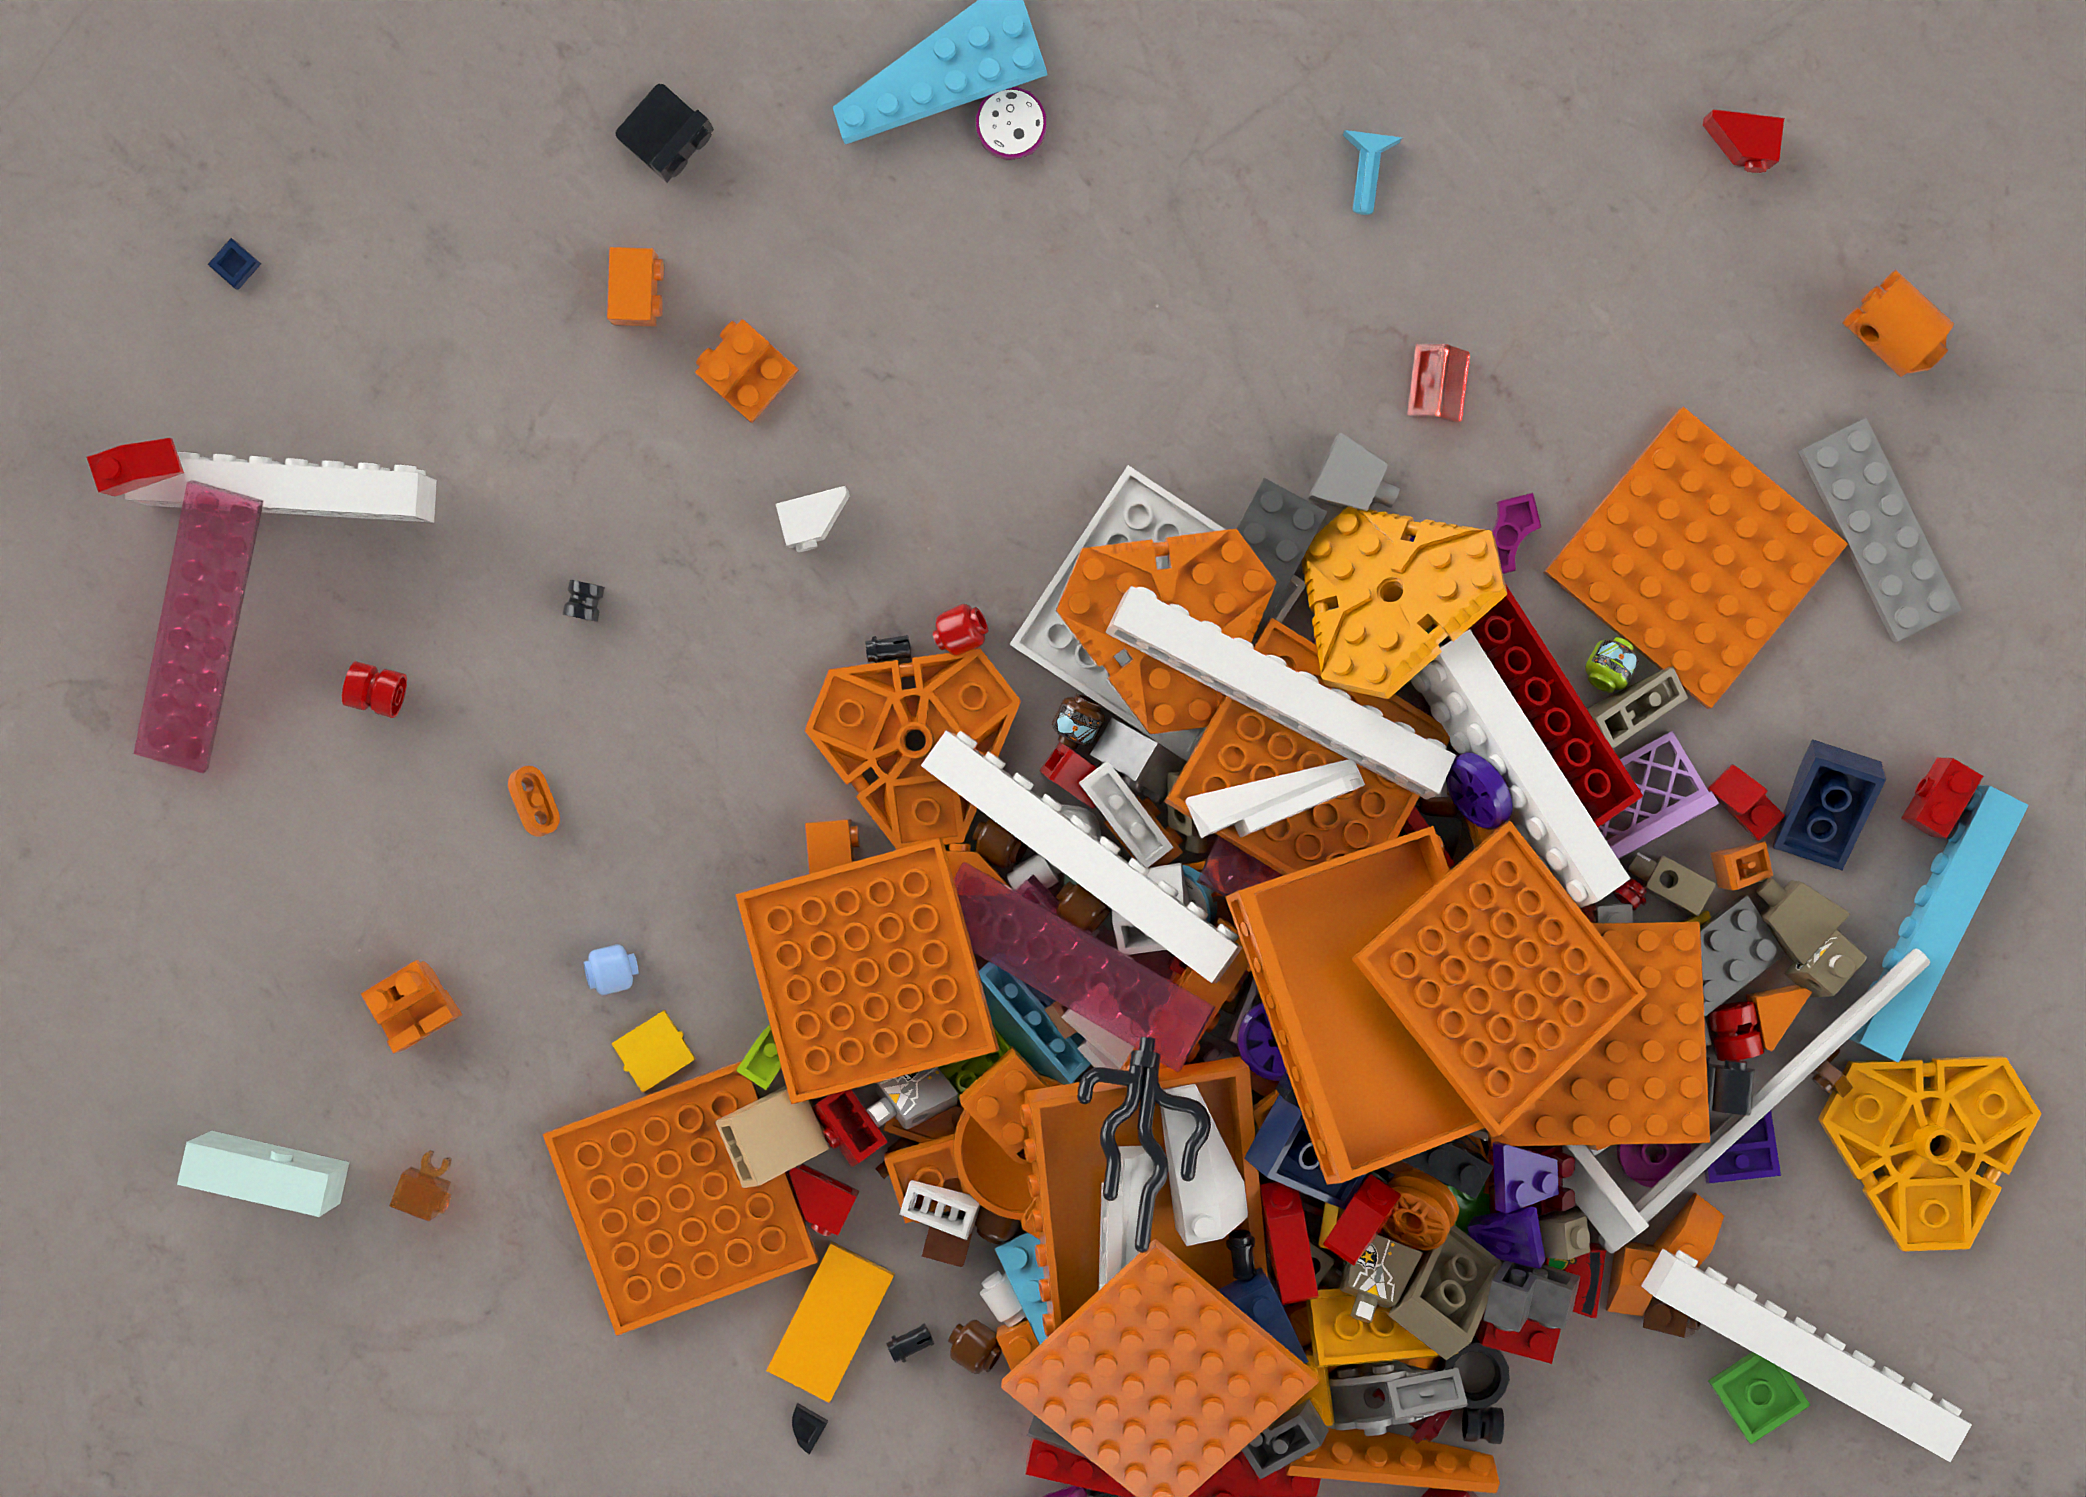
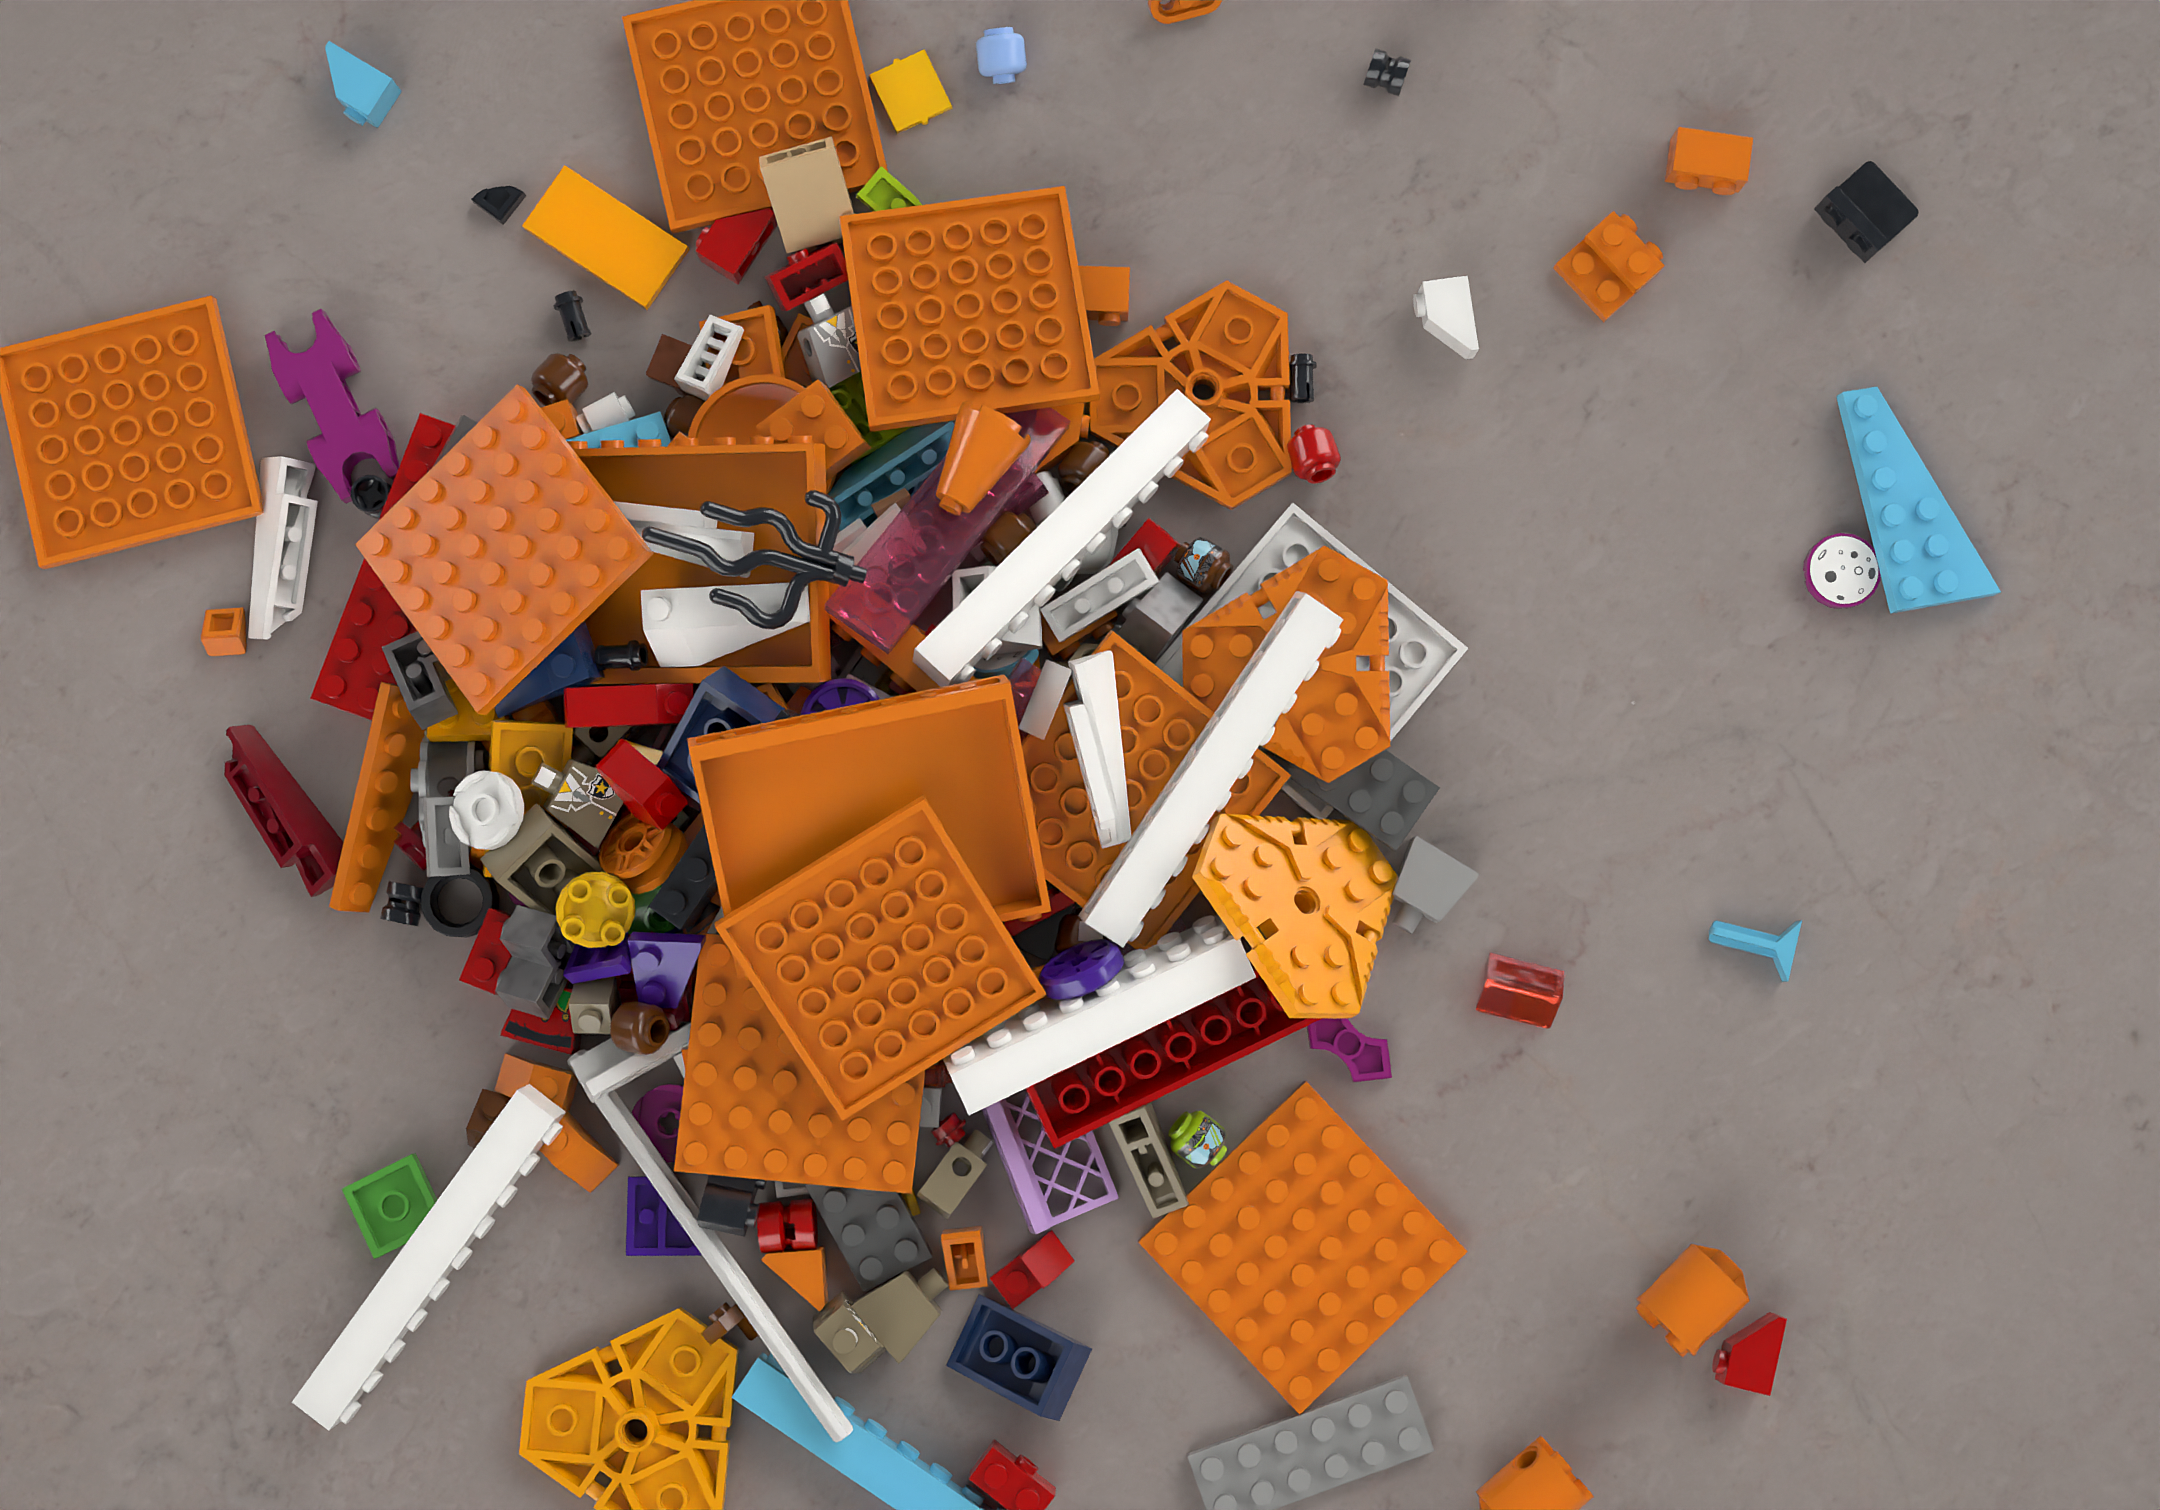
camera: 100 degrees right, 5 degrees down
none -> white tile [449,771,524,850]
none -> yellow dish [556,872,635,948]
none -> reddish brown head [610,1001,670,1055]
none -> orange cone [936,401,1031,516]
none -> white sticker [1019,660,1072,740]
none -> orange cylinder [1635,1244,1749,1358]

